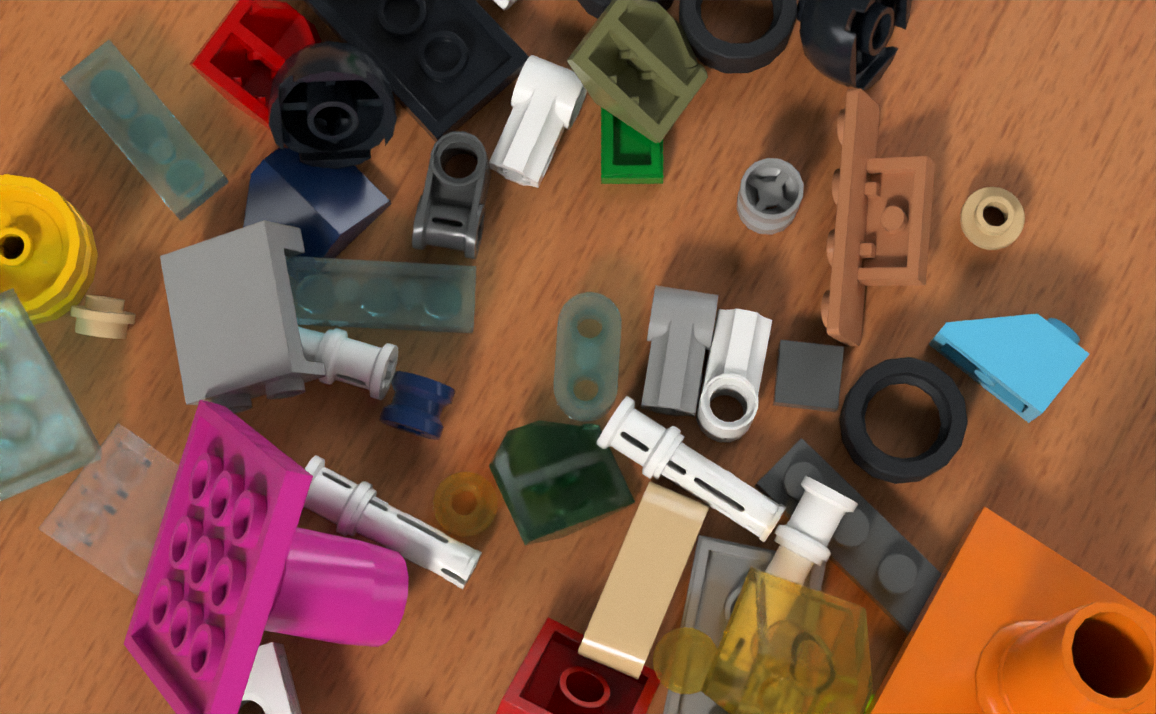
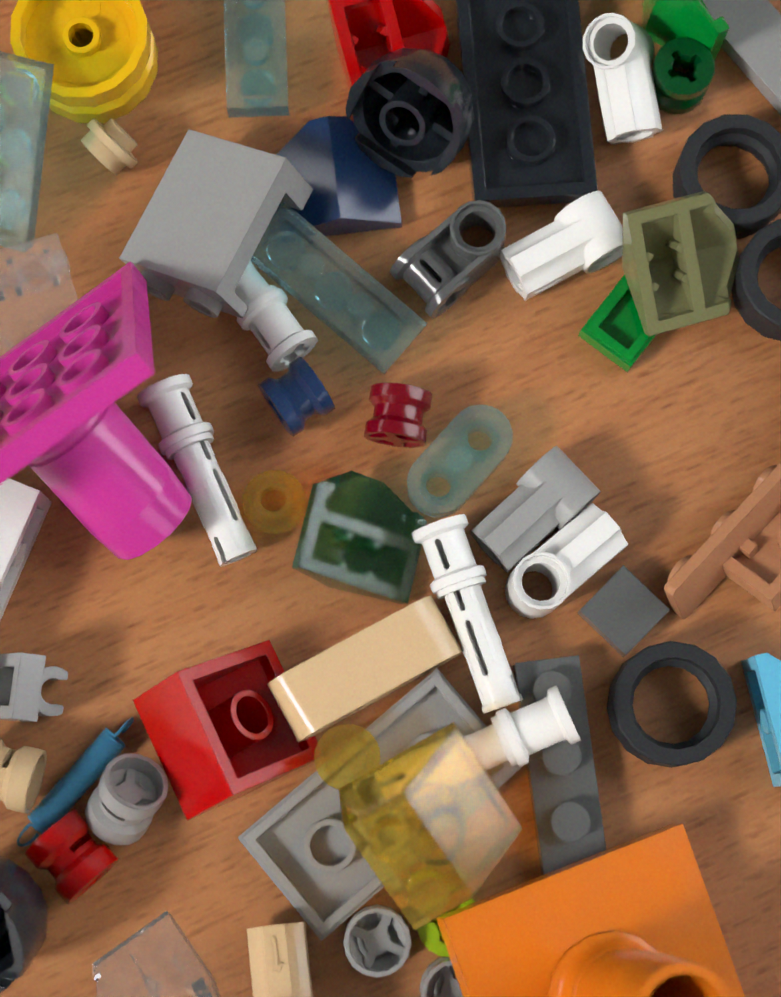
camera: 30 degrees right, 0 degrees up
light grey wheel [736,158,804,235] -> none
none -> dark red wheel [364,382,432,448]

